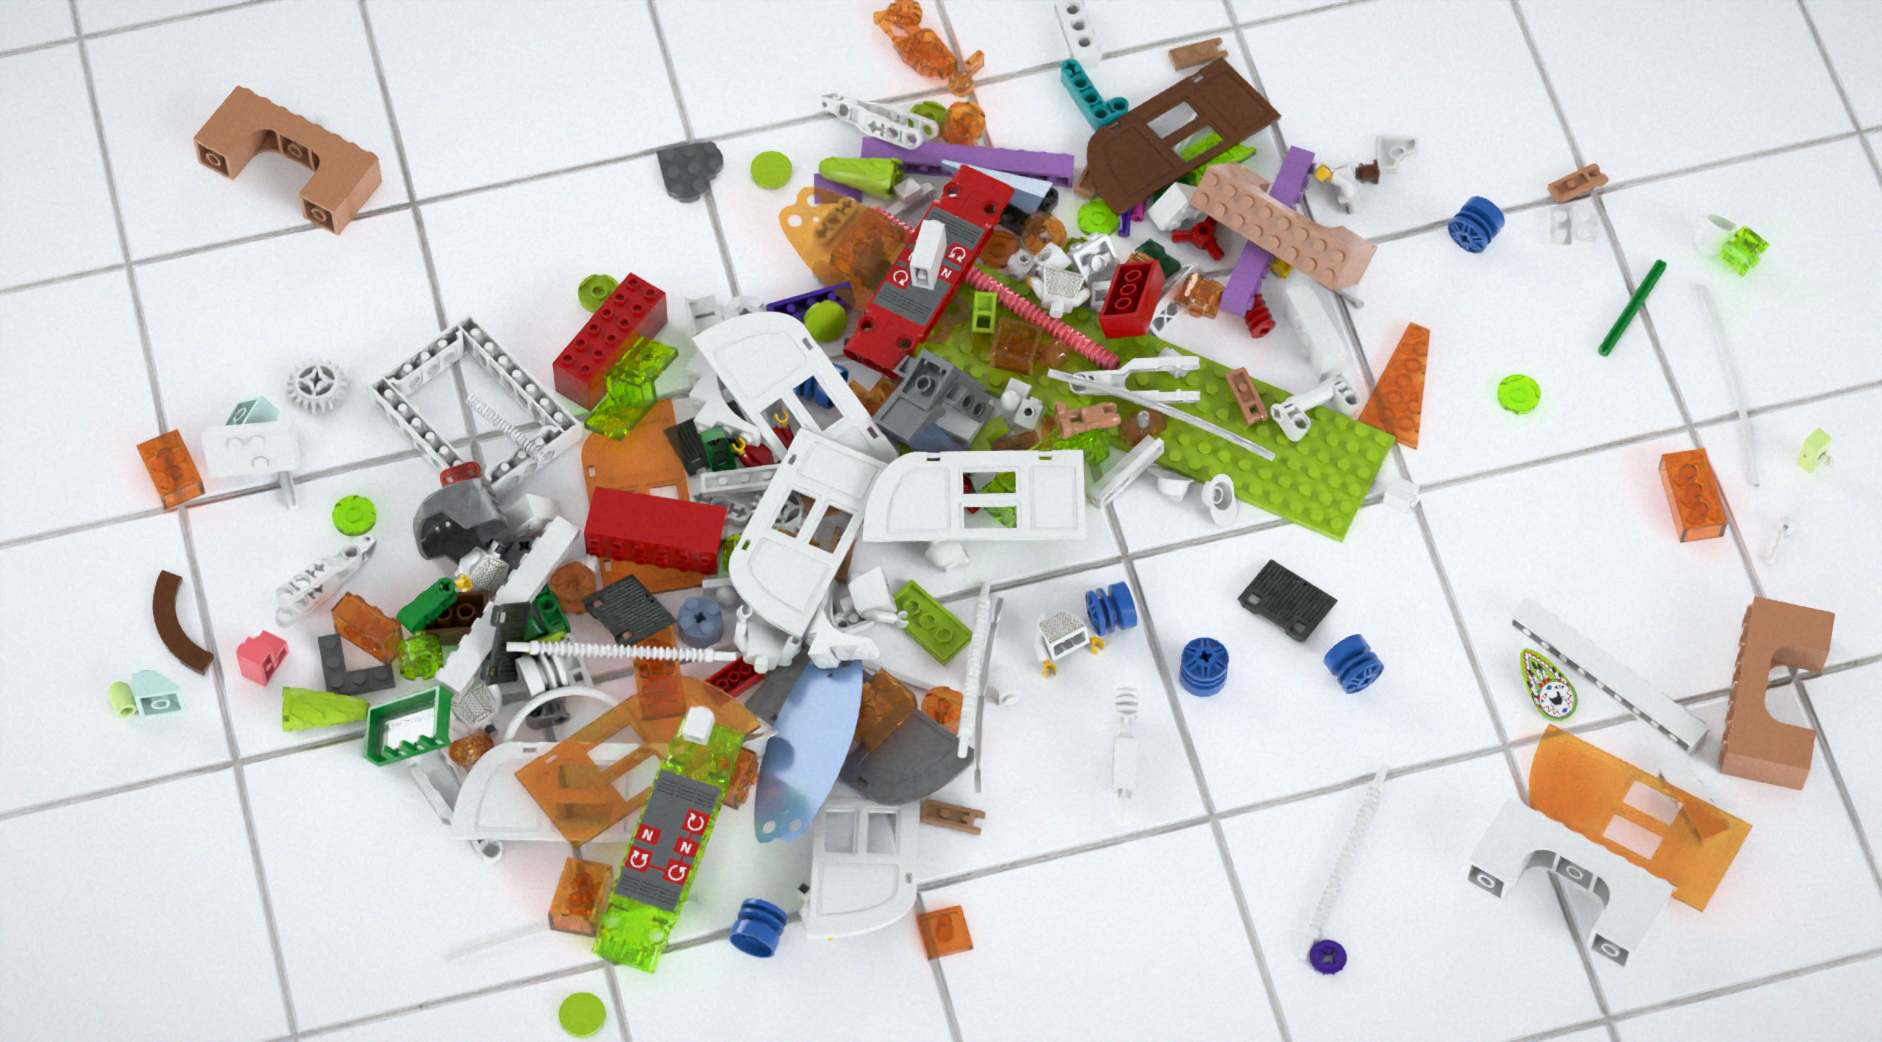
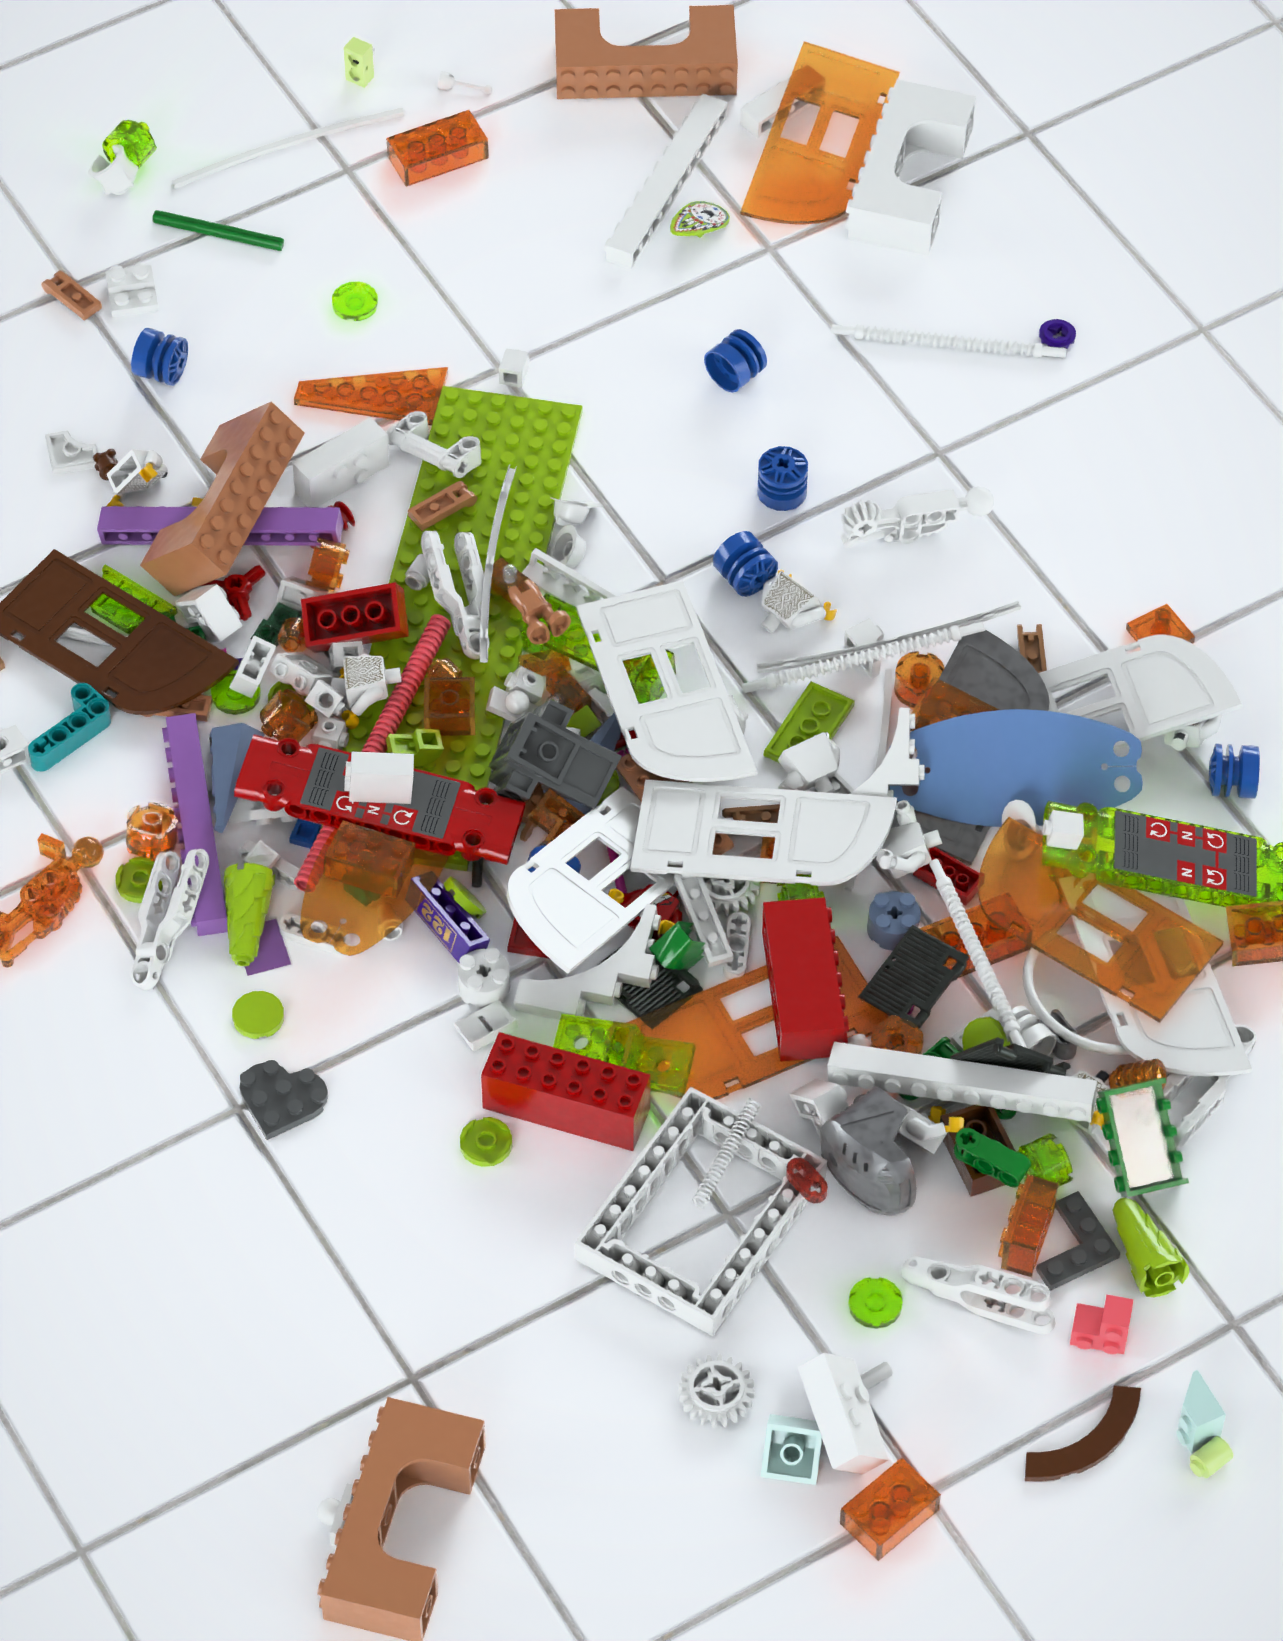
camera: 105 degrees left, 5 degrees down
white tile [702,577,737,606] -> none
pearl dark grey window [1237,559,1338,642] -> none
none -> white brick [229,636,276,699]

